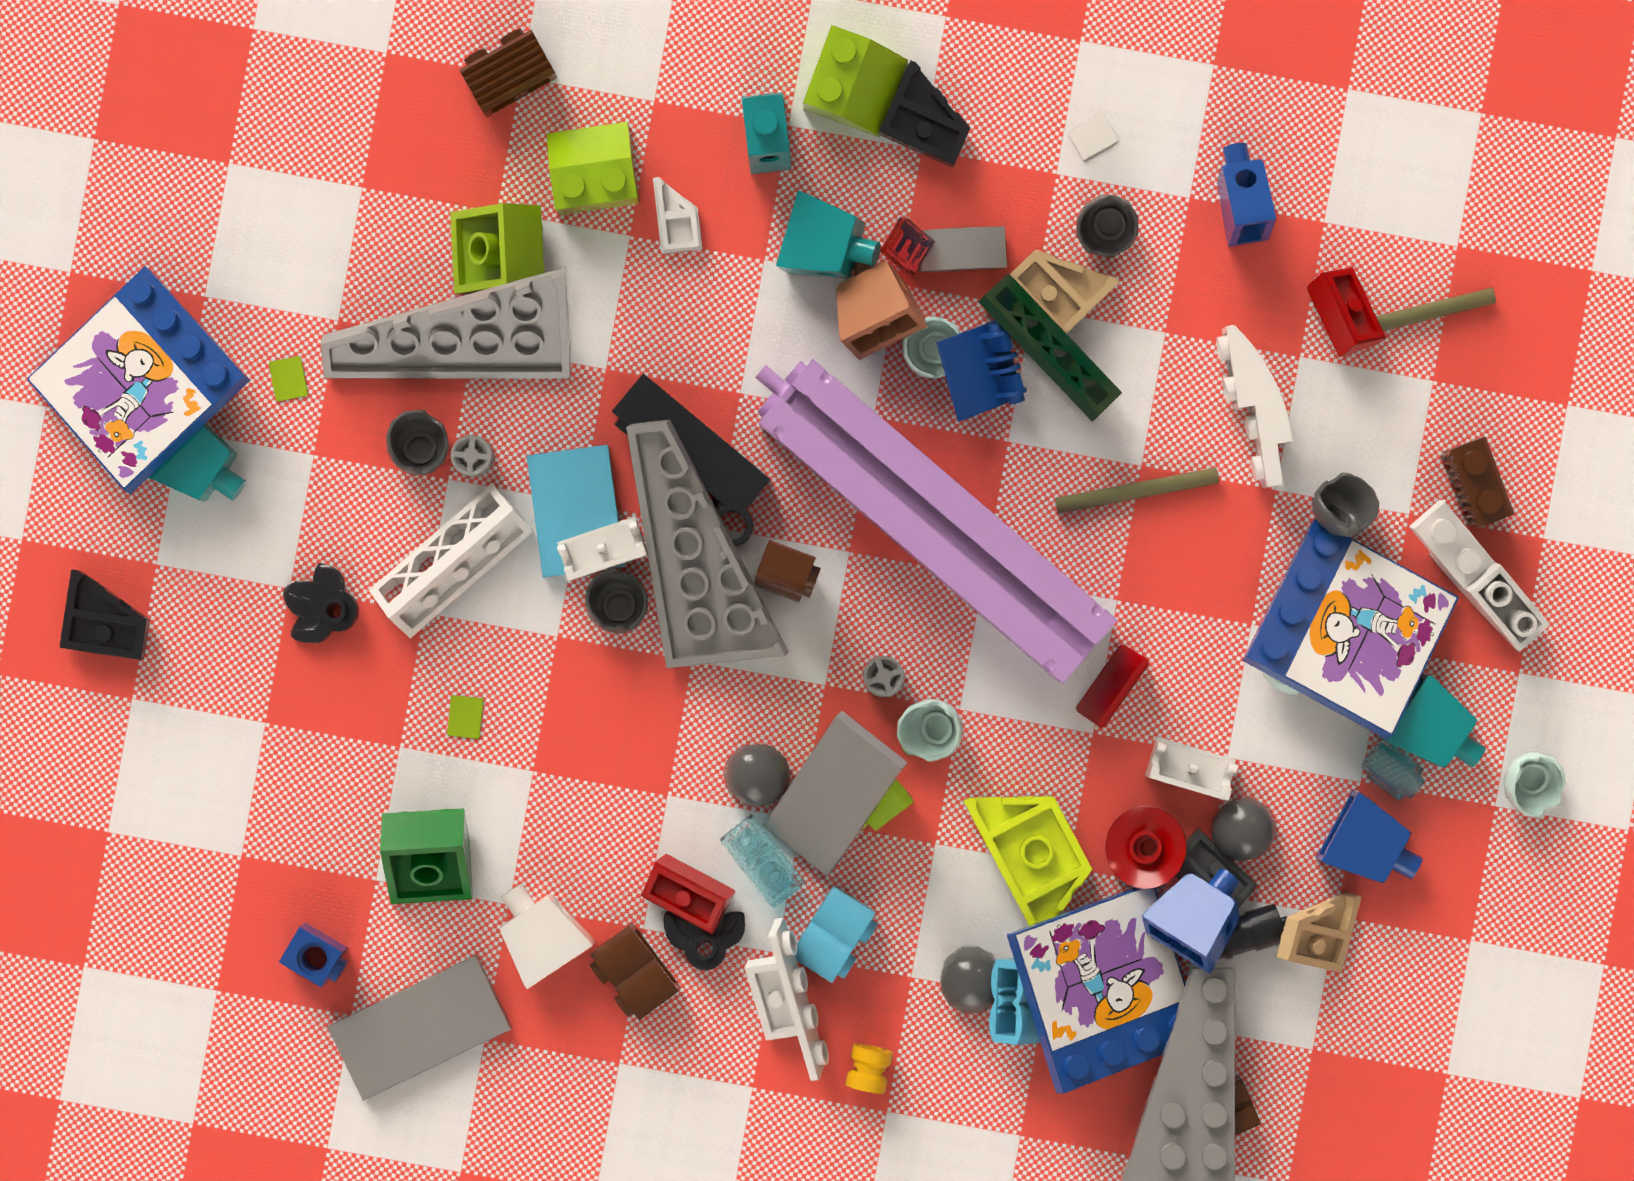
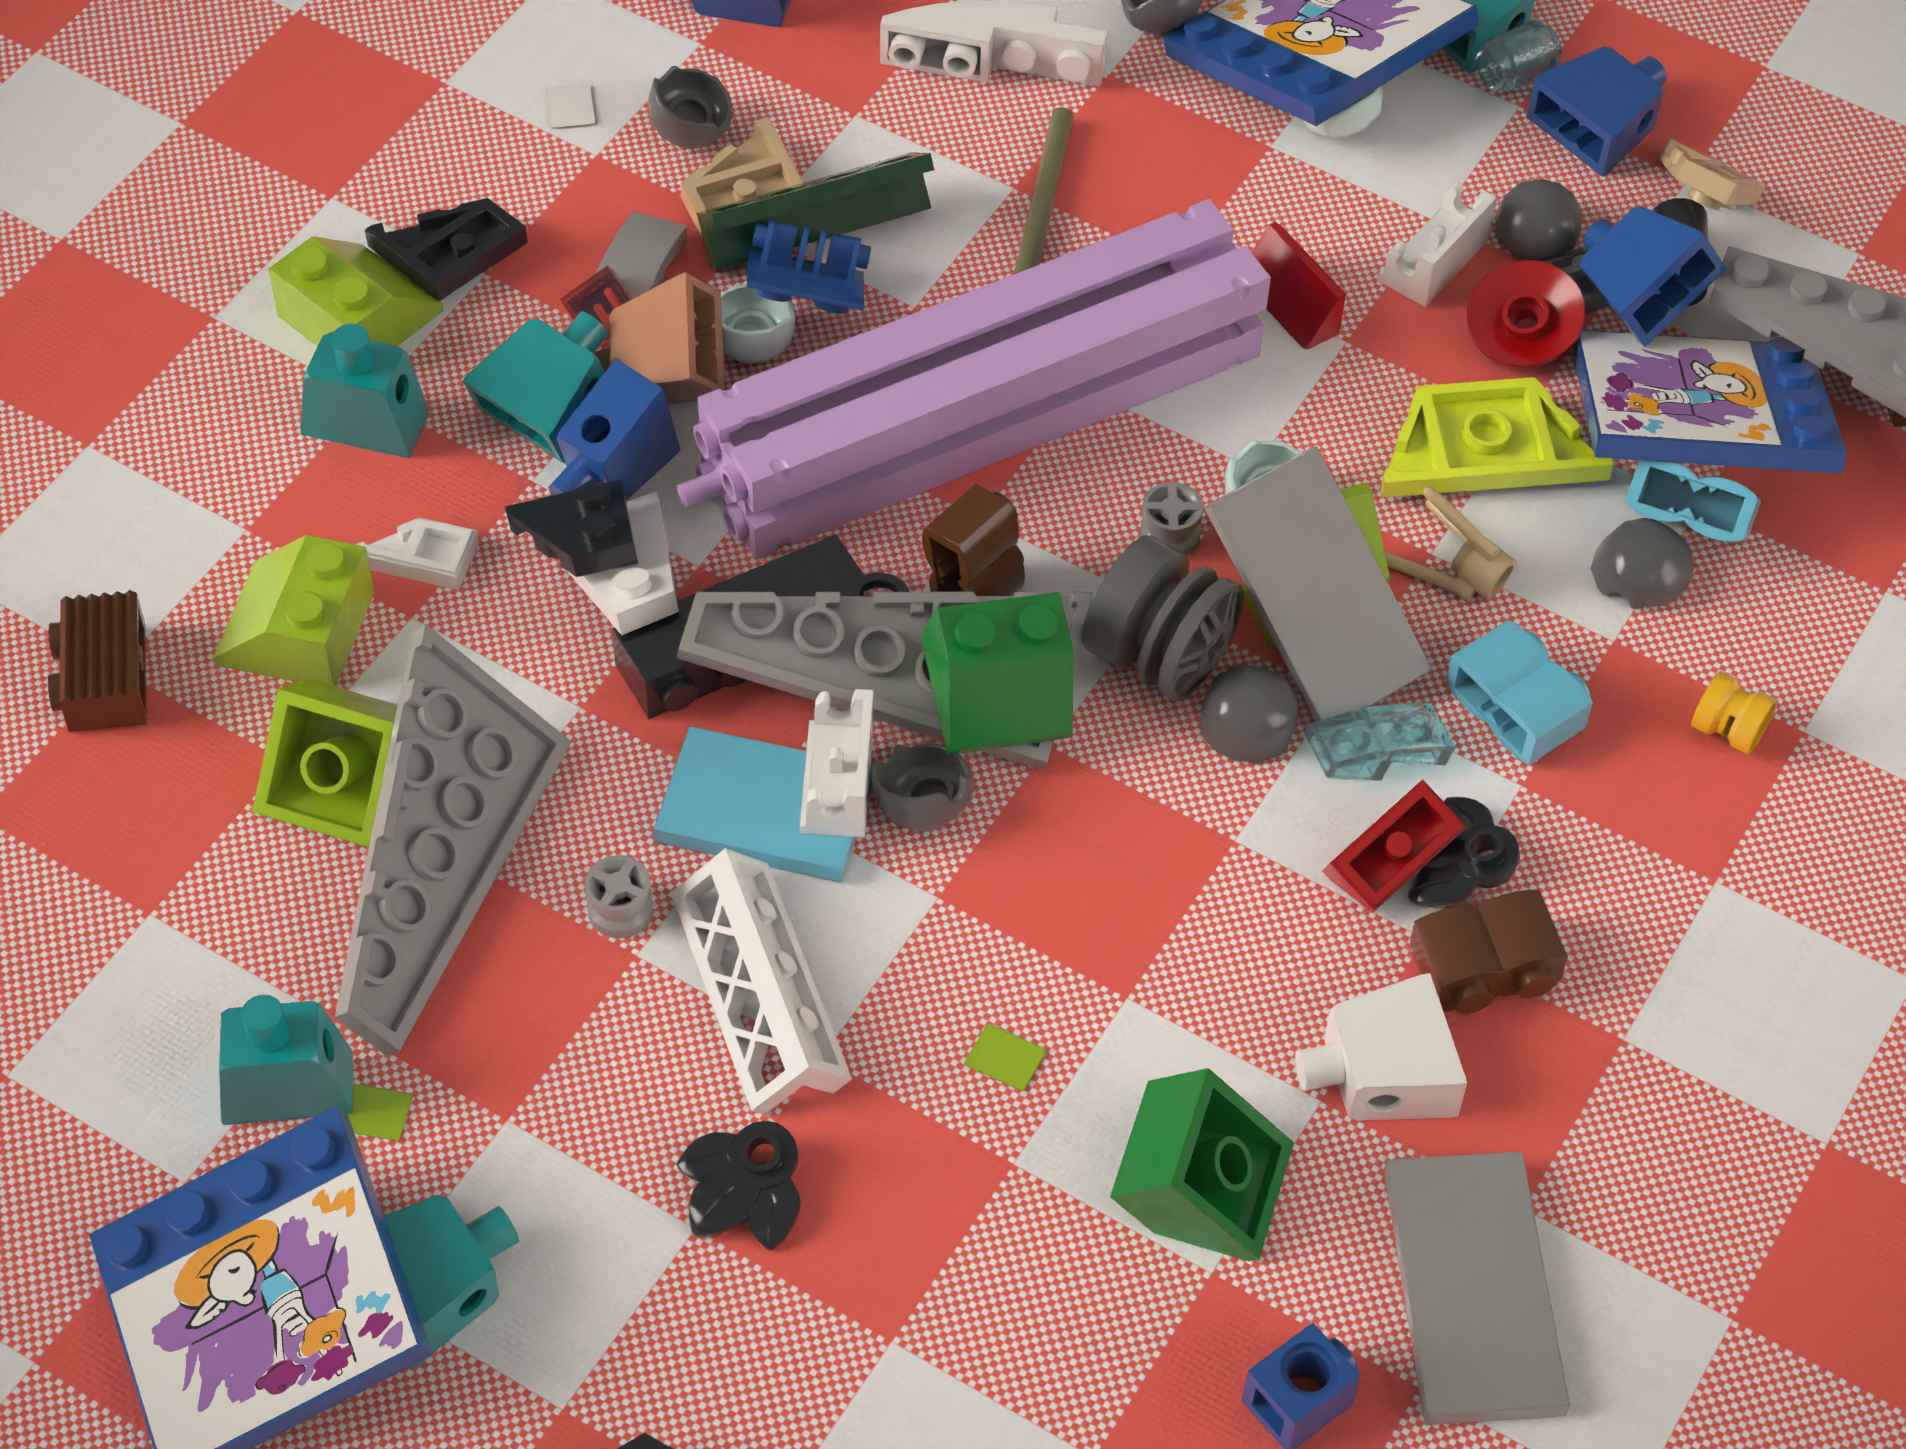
camera: 70 degrees left, 35 degrees down
dark grey hair [386,410,449,476] -> none
white bracket [745,918,829,1081] -> none
none -> teal torso [219,995,353,1125]
none -> black wing [505,480,638,577]
none -> blue torso [548,359,681,501]
none -> white wing [557,490,679,635]
none -> green slope [920,592,1074,755]
none -> dark grey wheel [1082,535,1245,701]
none -> tan plant [1385,486,1517,602]

